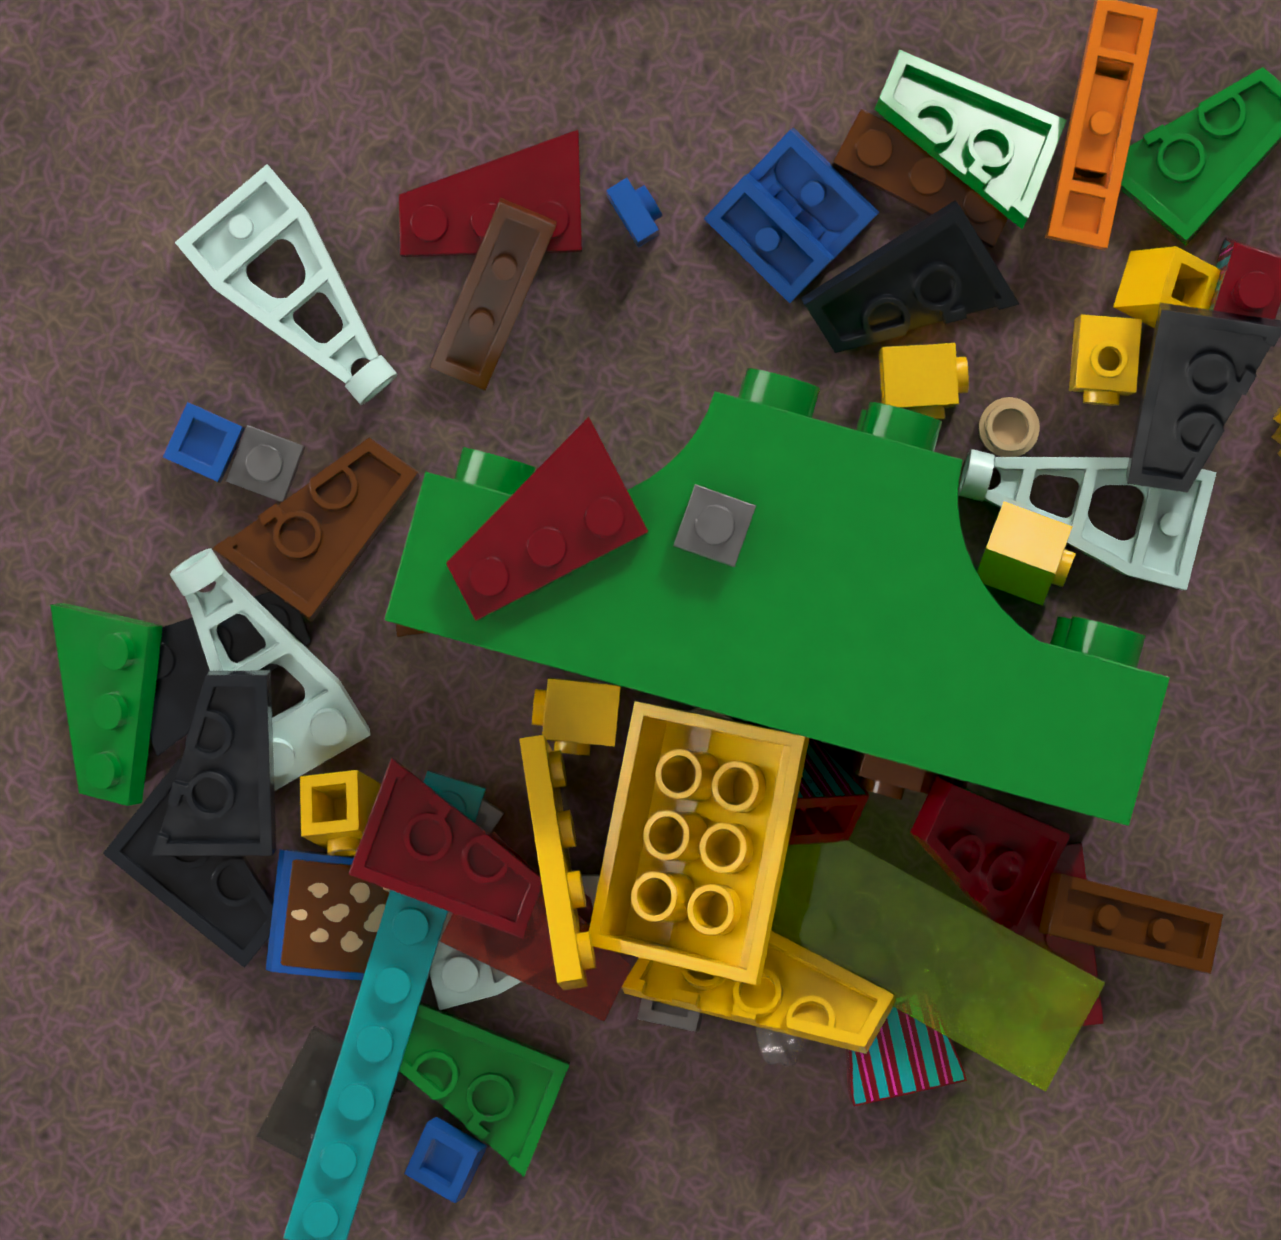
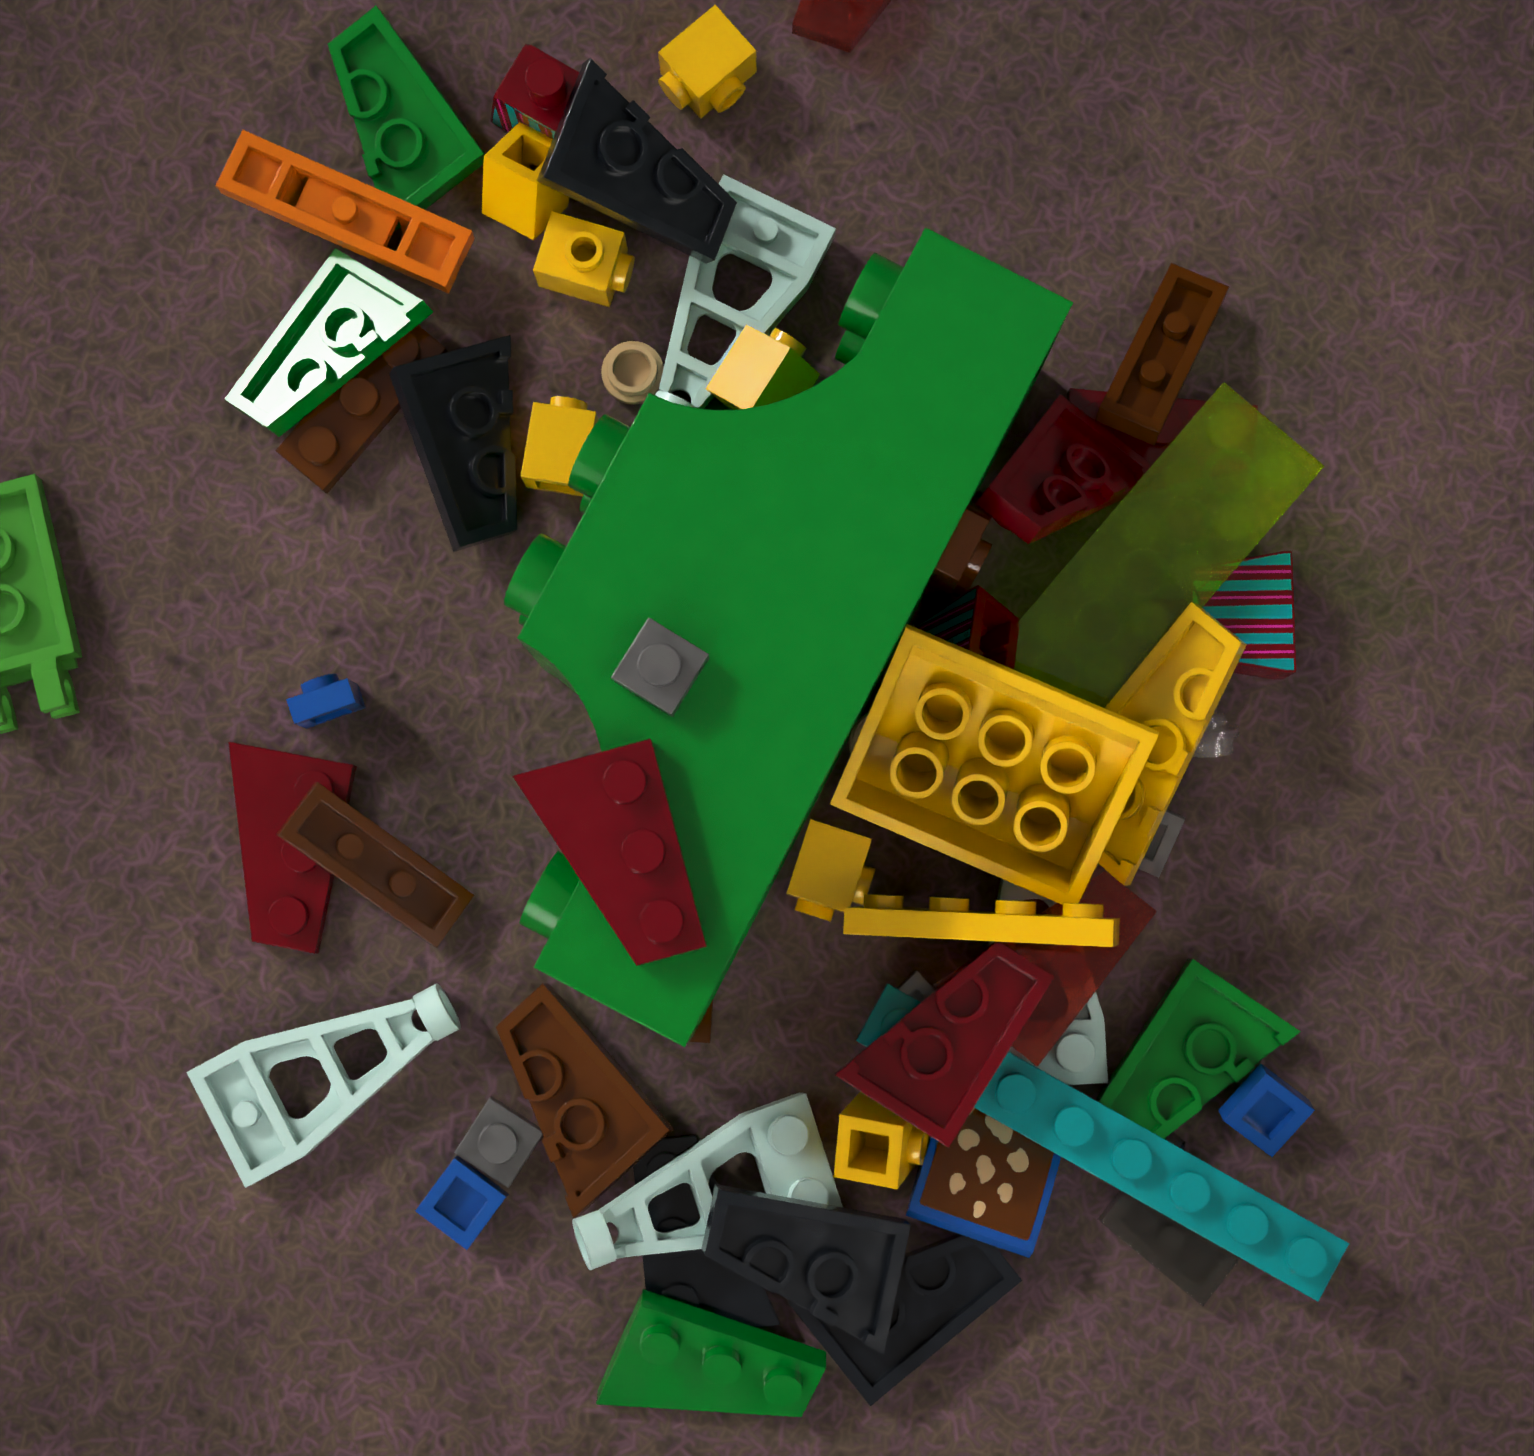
camera: 75 degrees left, 5 degrees down
blue slope [704,128,880,303] -> none

